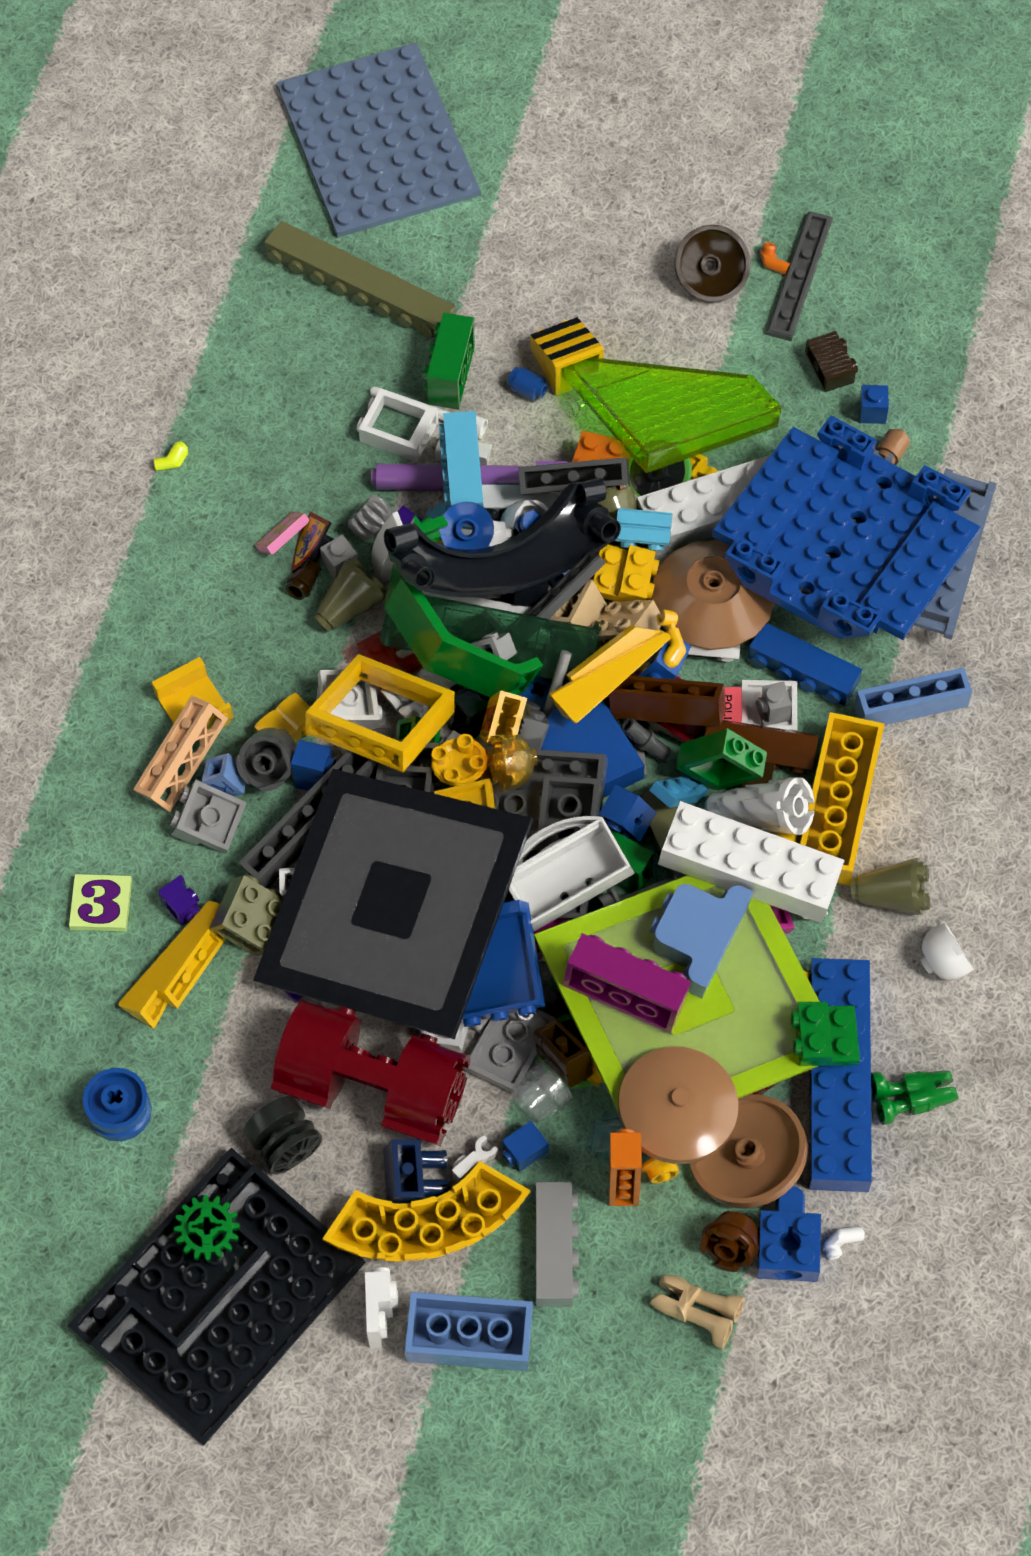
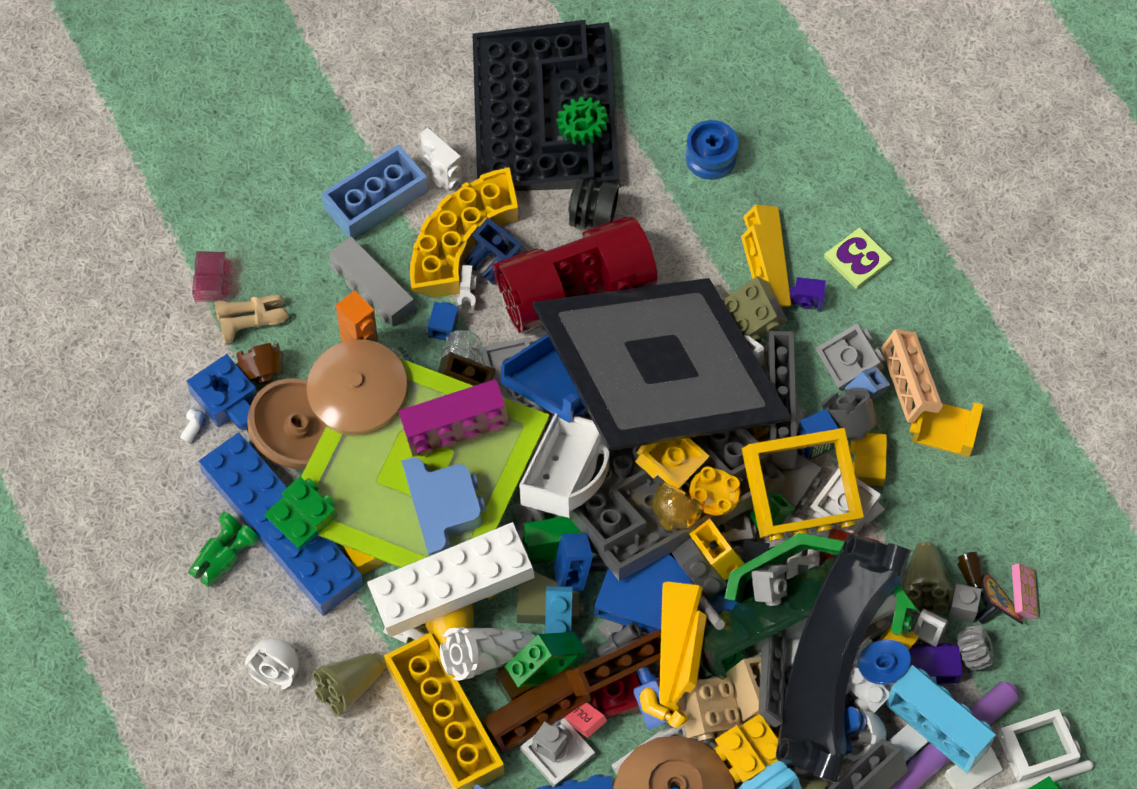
camera: 135 degrees right, 0 degrees up
none -> clear pink brick [192,251,231,302]

